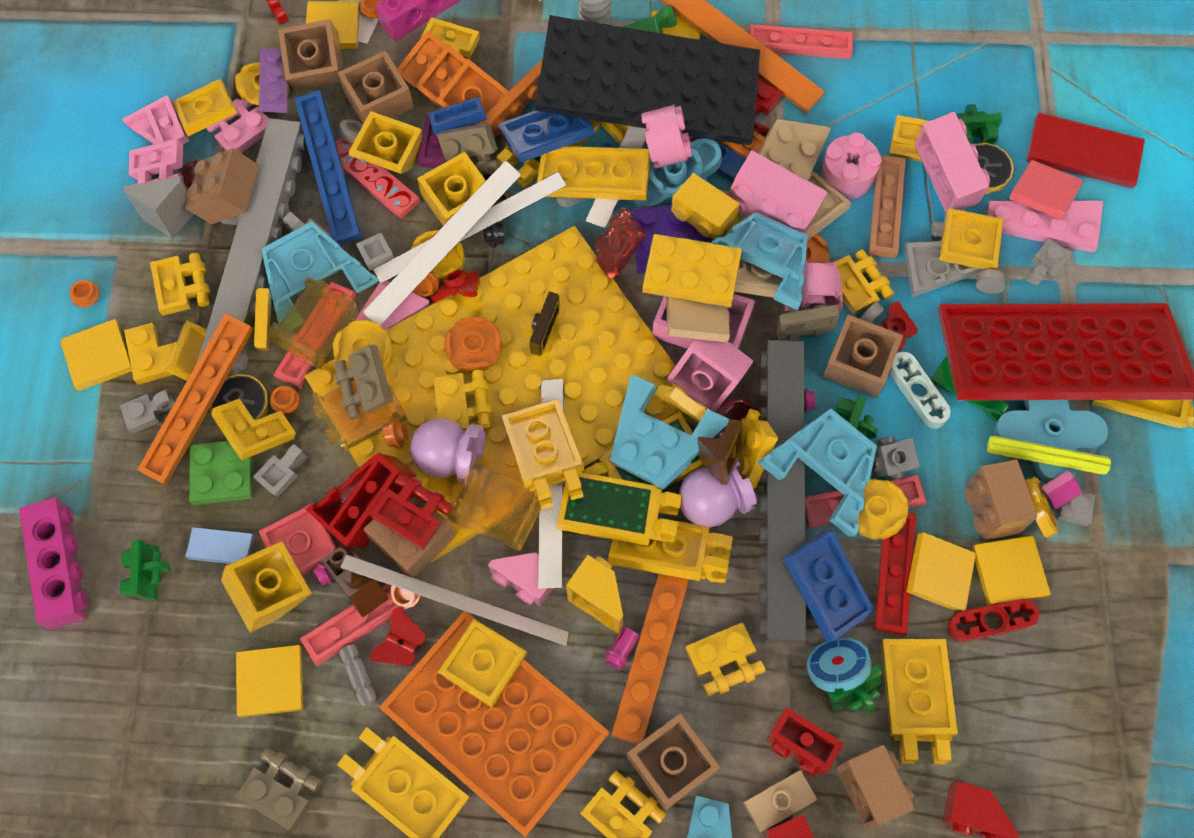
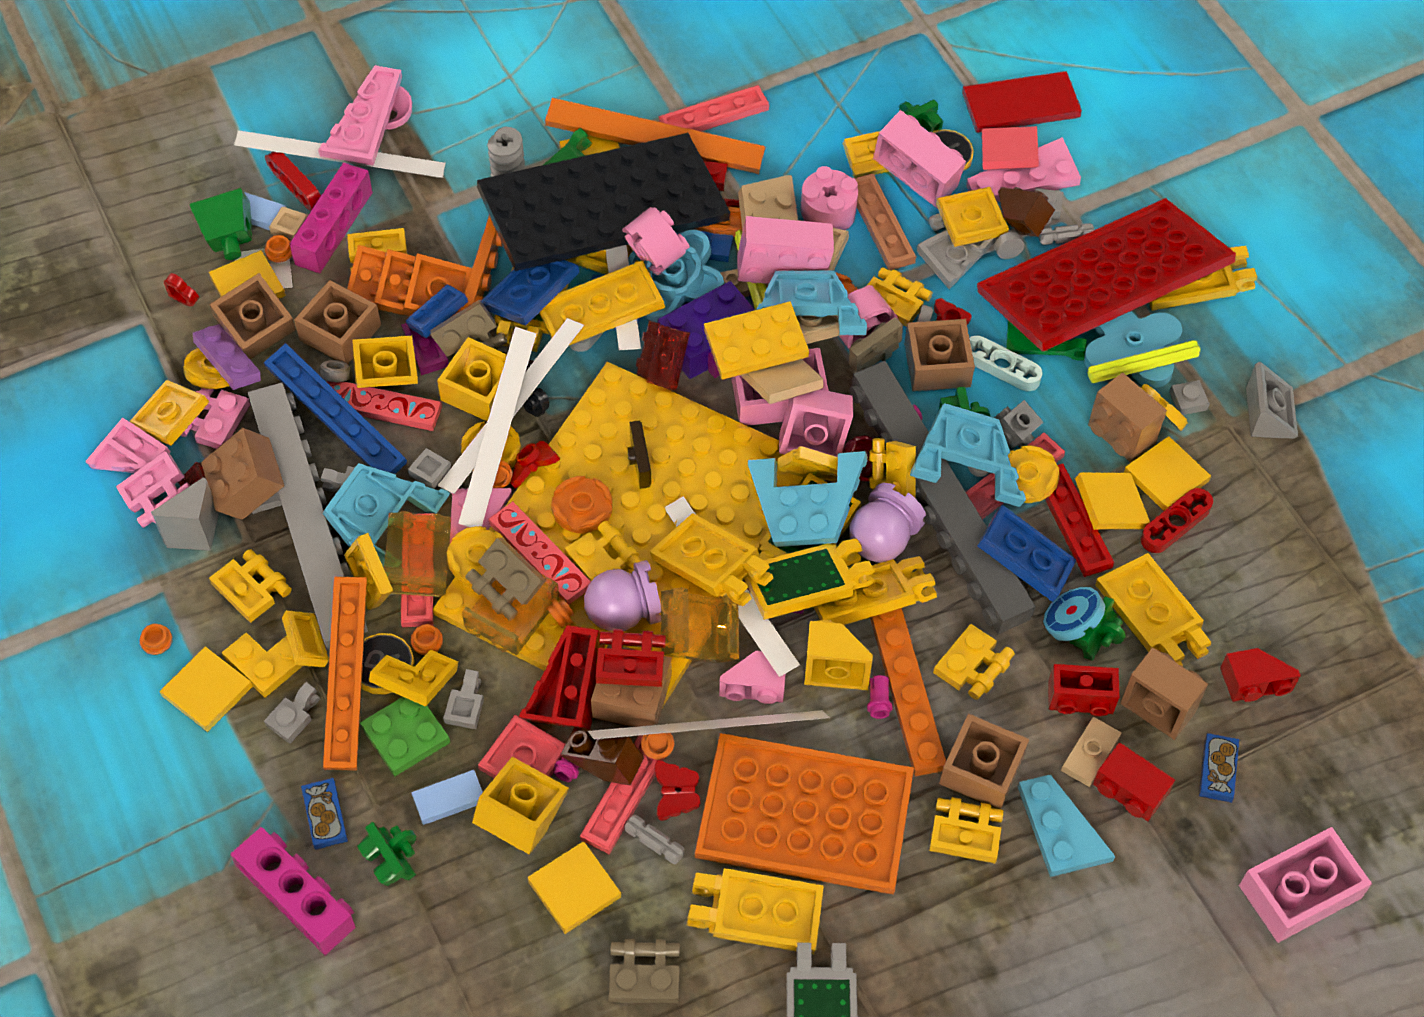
camera: 30 degrees left, 10 degrees down
yellow tile [438,618,527,708] -> none
yellow brick [671,173,740,240] -> none
reddish brown slope [697,419,744,485] -> none
dark pink tile [1042,471,1082,509] -> none
none -> tile [301,778,348,850]
none -> coral tile [489,501,591,605]
none -> reddish brown slope [998,187,1055,237]
none -> light grey axle [1039,223,1094,245]
none -> light grey slope [1246,362,1298,439]

